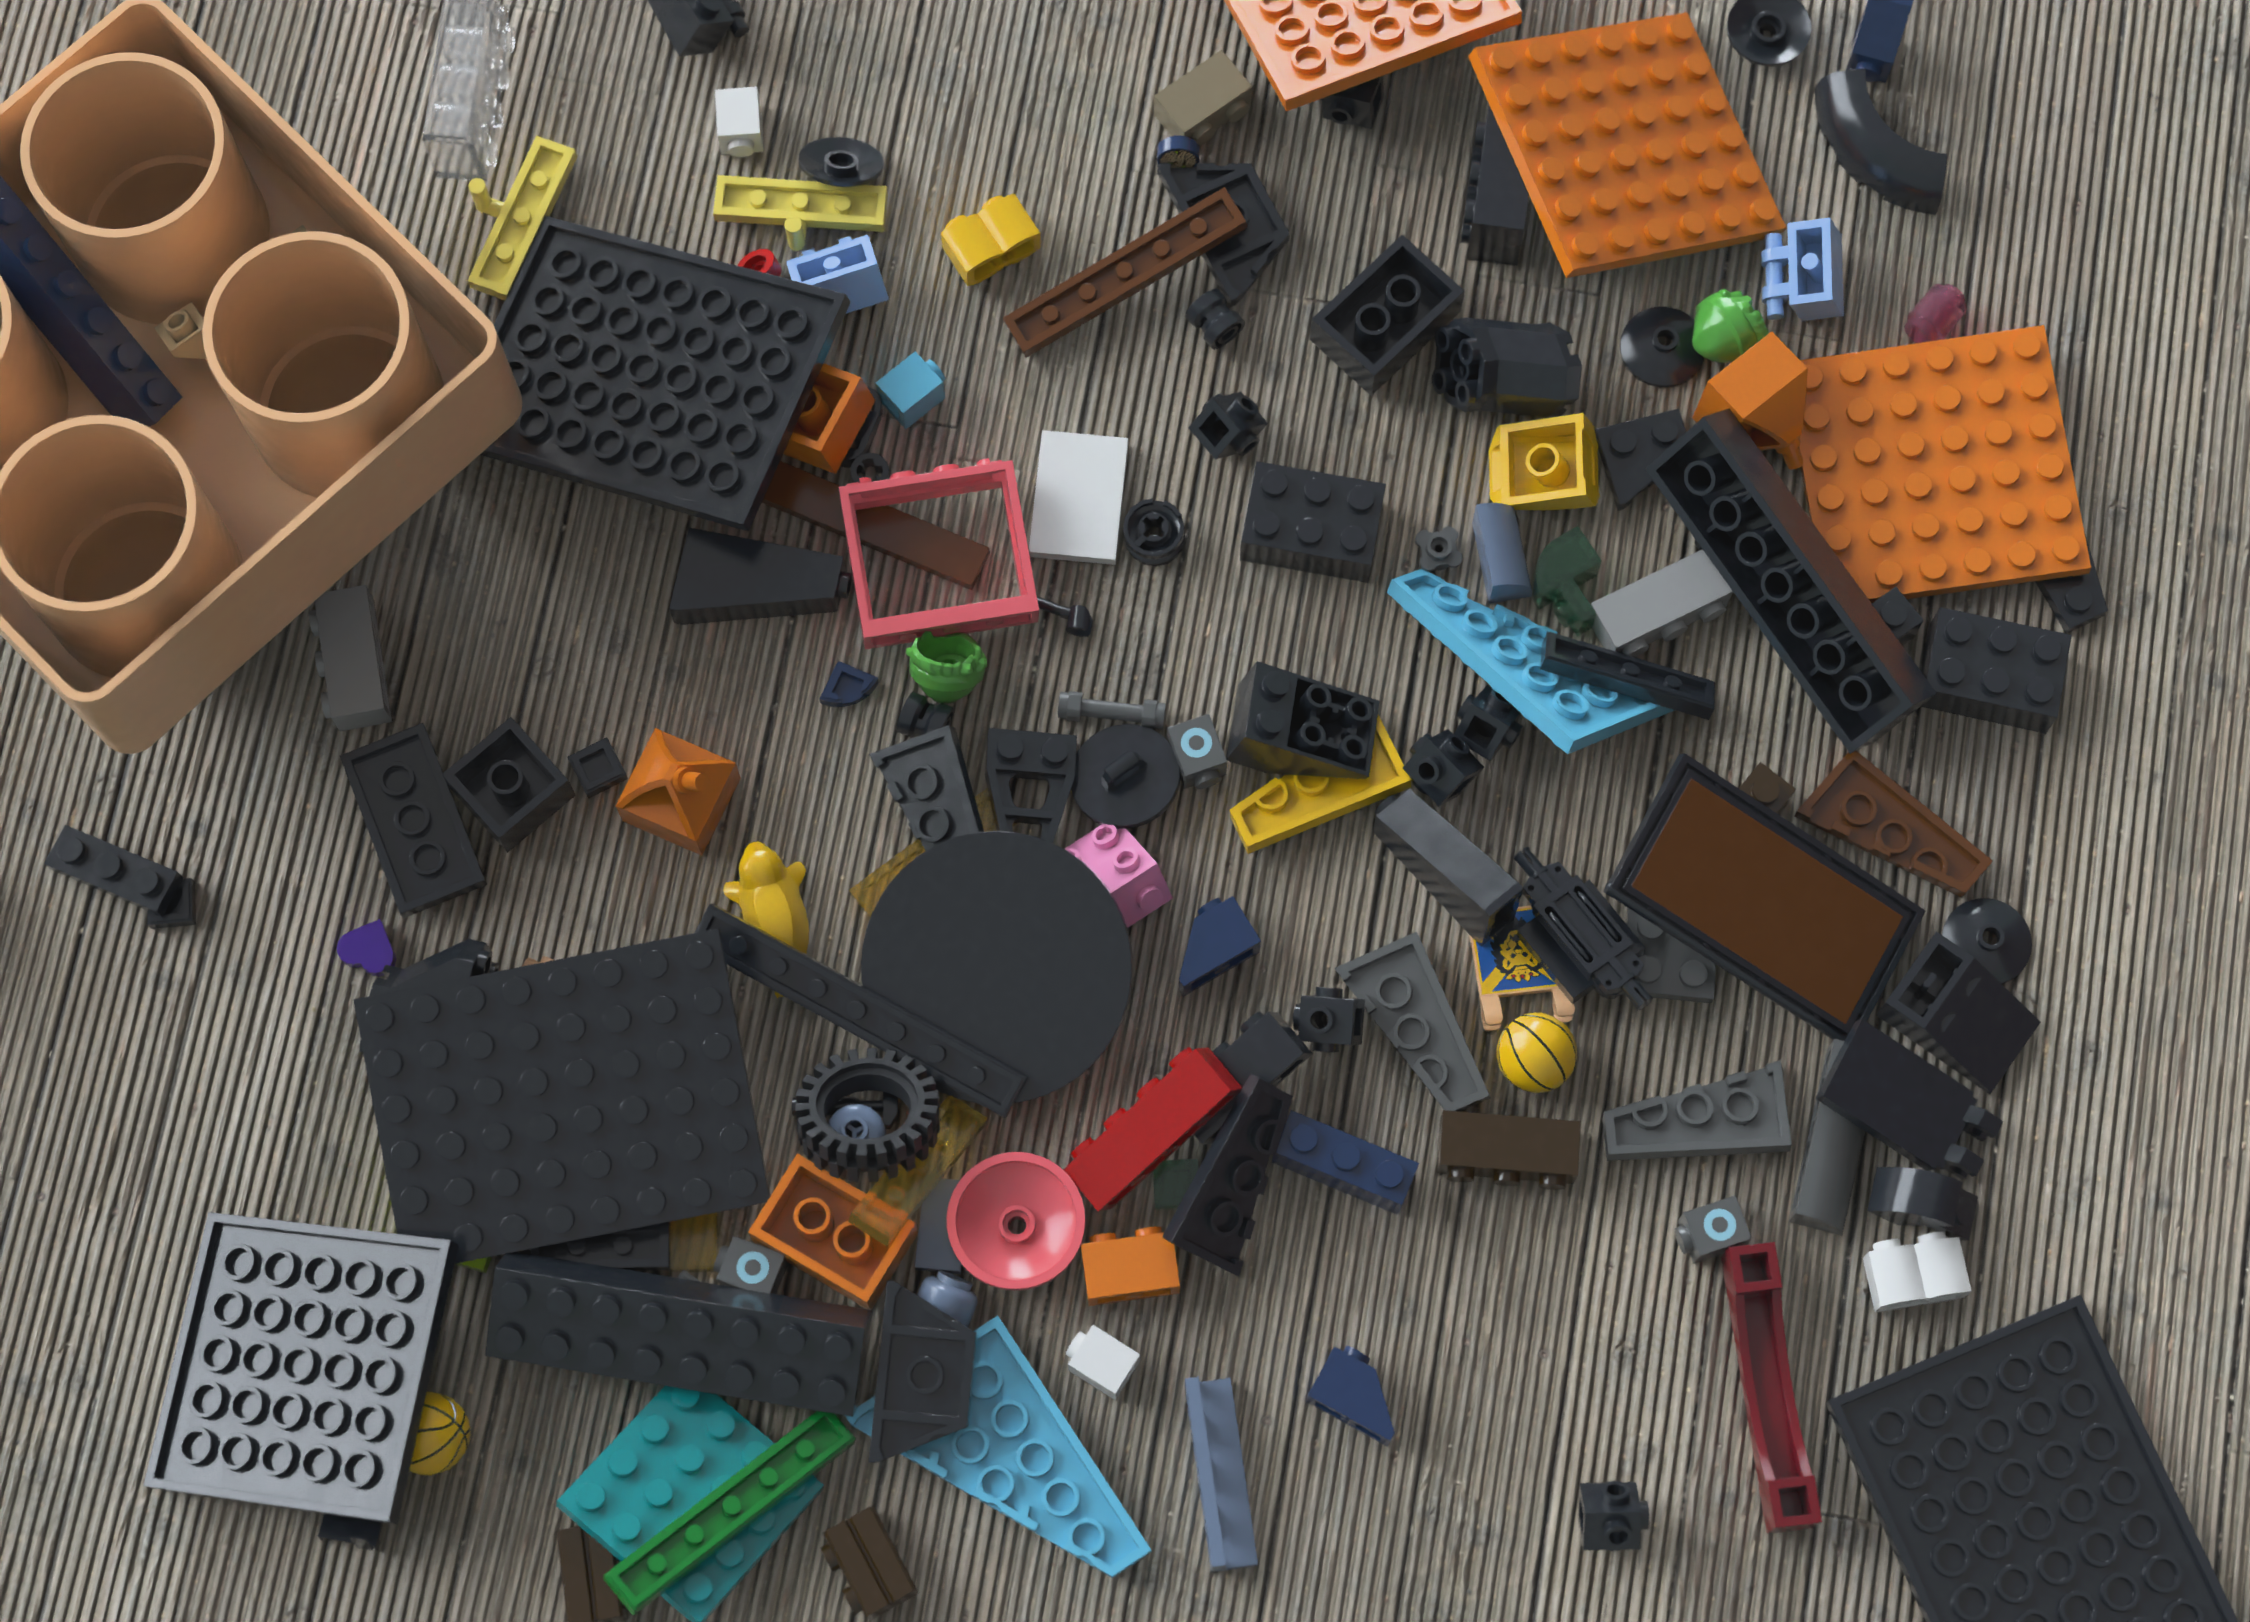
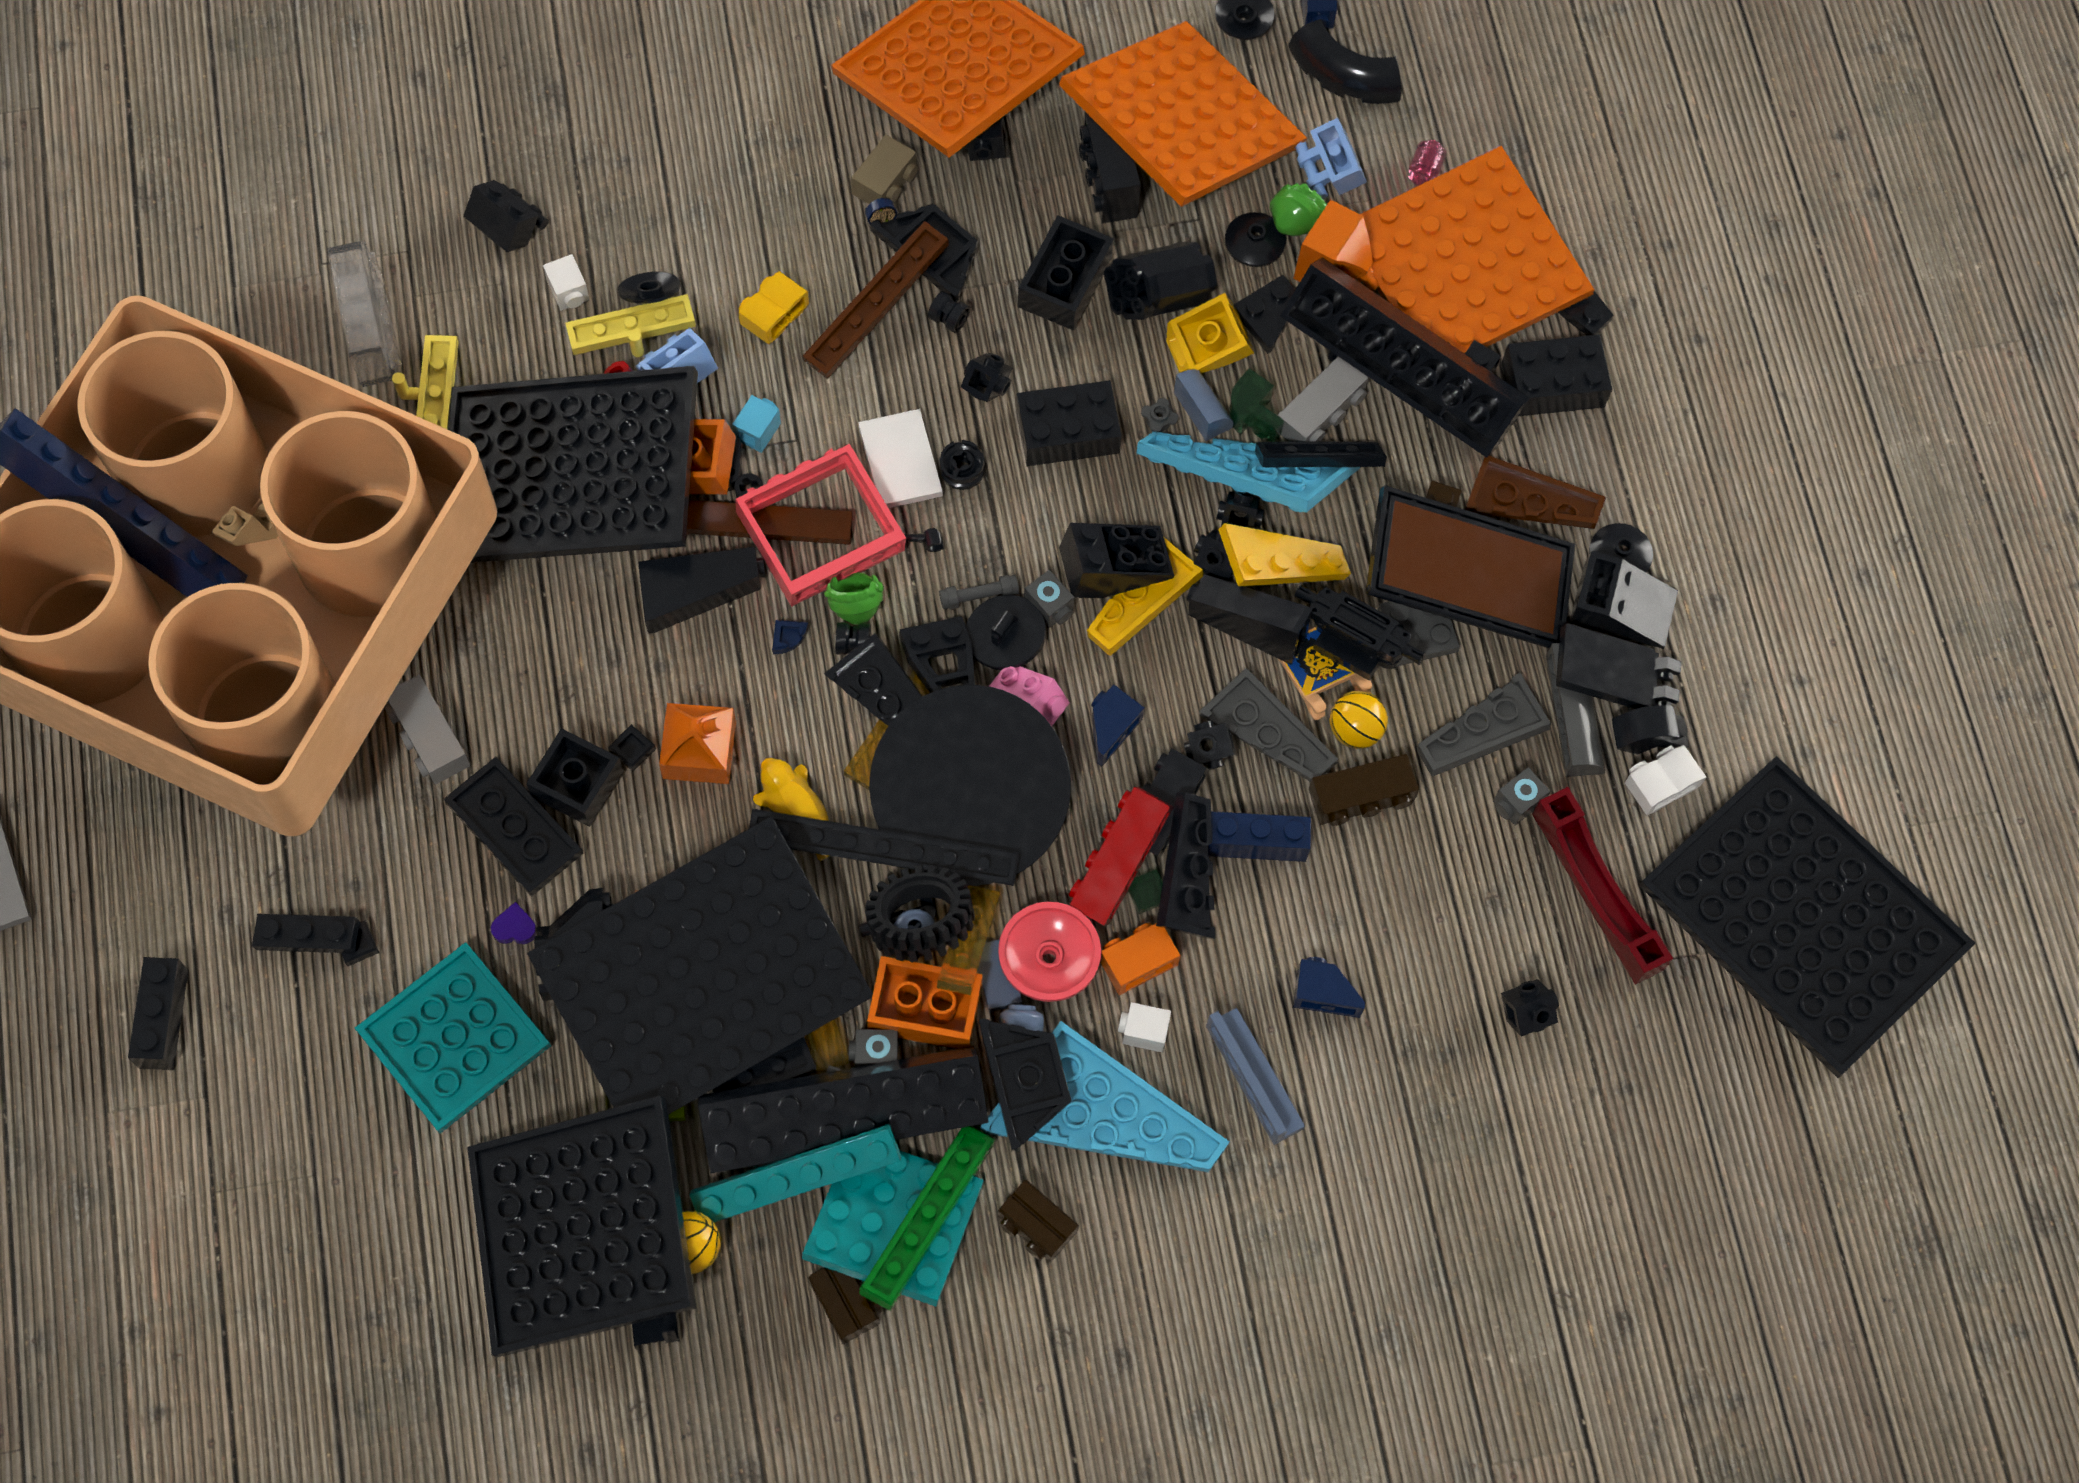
camera: 25 degrees left, 5 degrees down
none -> teal plate [355,942,551,1134]
none -> teal plate [689,1125,902,1222]
none -> yellow wing [1218,523,1351,586]

